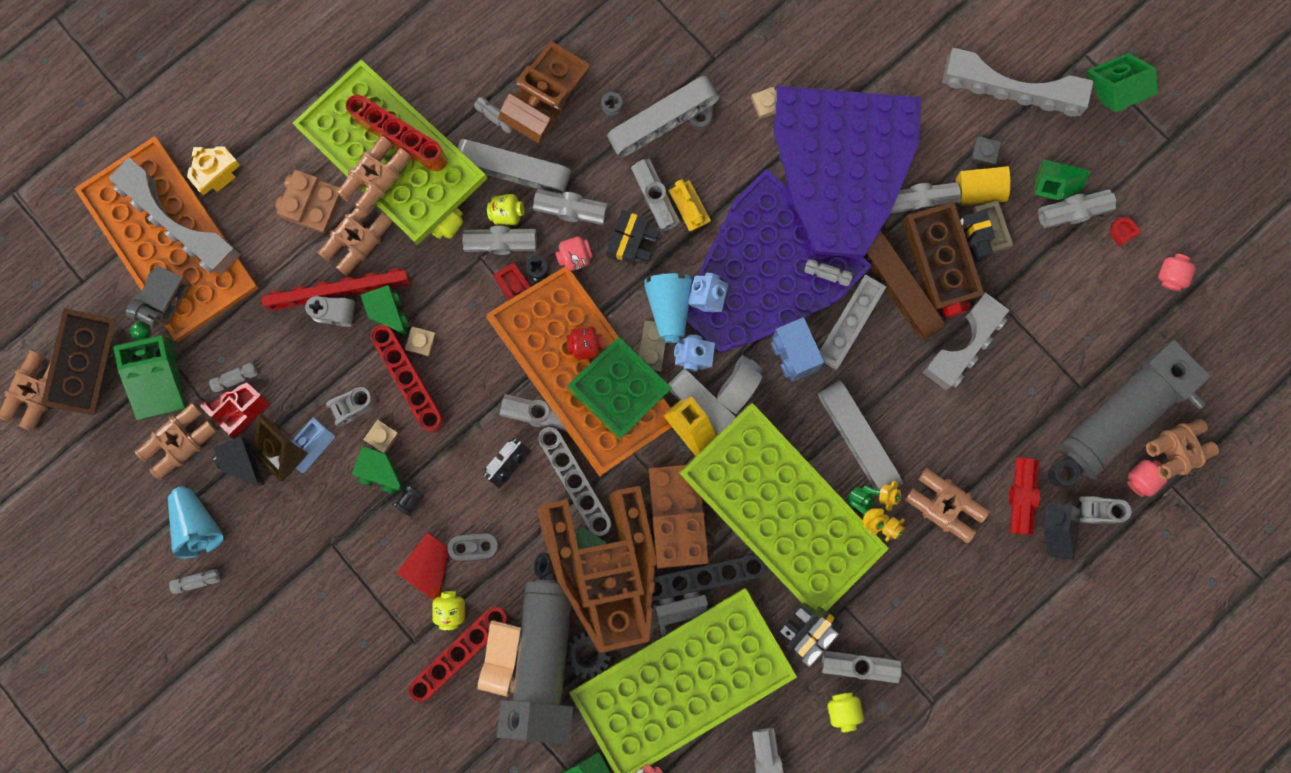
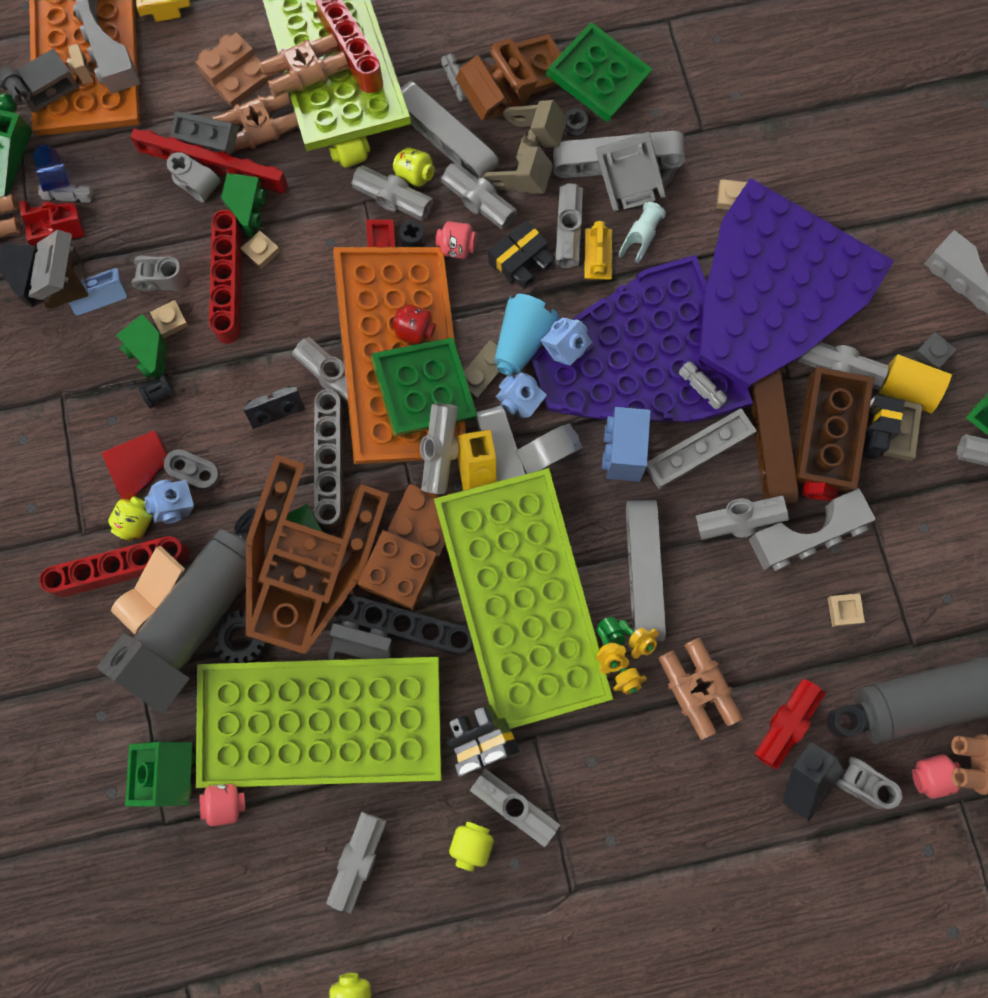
camera: 25 degrees right, 5 degrees down
none -> light grey container [29,230,73,300]
none -> clear blue piece [33,145,70,192]
none -> tan plate [67,44,93,84]
none -> light blue brick [145,480,194,524]
none -> dark grey plate [169,111,239,154]
none -> light grey piece [420,403,459,494]
none -> dark tan piece [482,100,567,194]
none -> green plate [545,22,653,123]
none -> light grey container [596,131,666,212]
none -> light aqua piece [619,202,666,263]
none -> light grey piece [696,495,789,540]
none -> tan plate [828,593,865,627]

